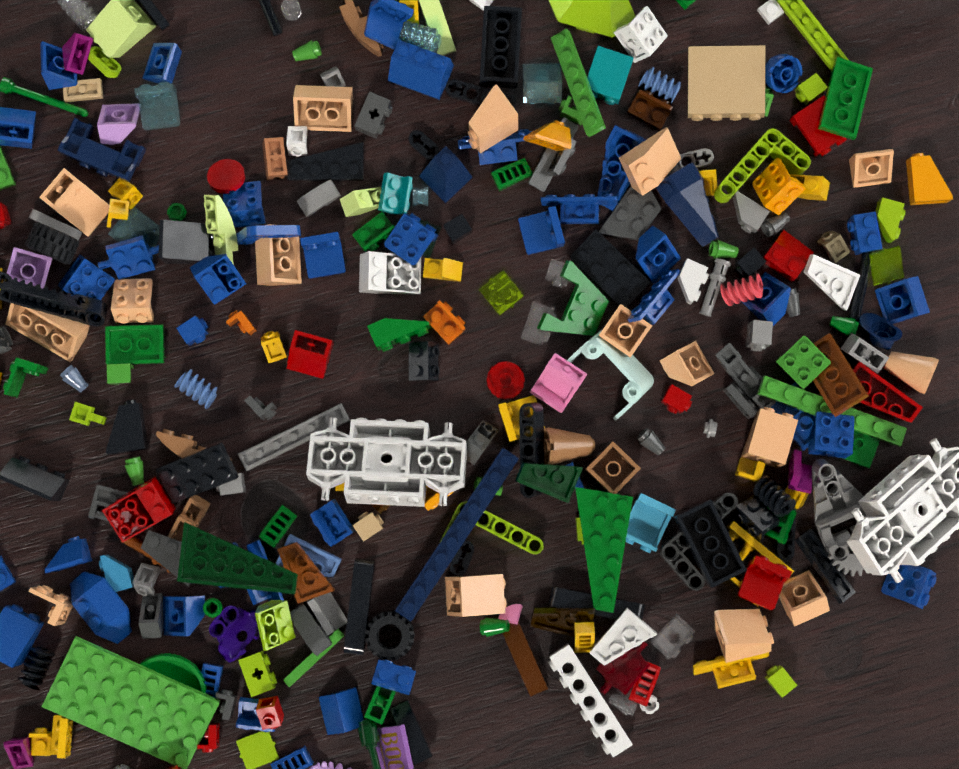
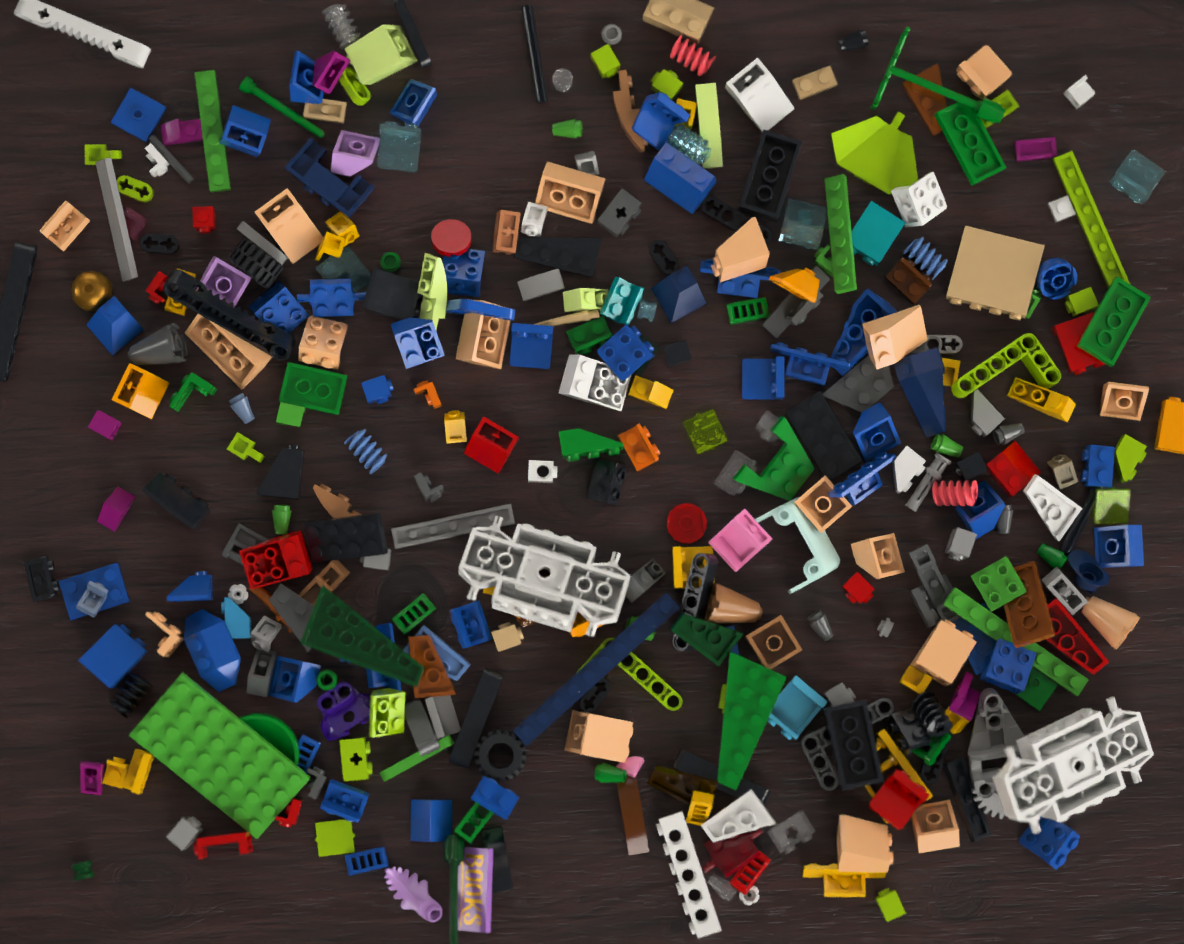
camera: 10 degrees right, 0 degrees up
red brick [256,696,284,730] -> none
light orange bracket [752,158,806,215] -> none
none -> white plate [228,584,248,604]
none -> white brick [528,460,557,483]
none -> tan bar [534,309,600,326]
none -> light grey brick [823,682,856,706]

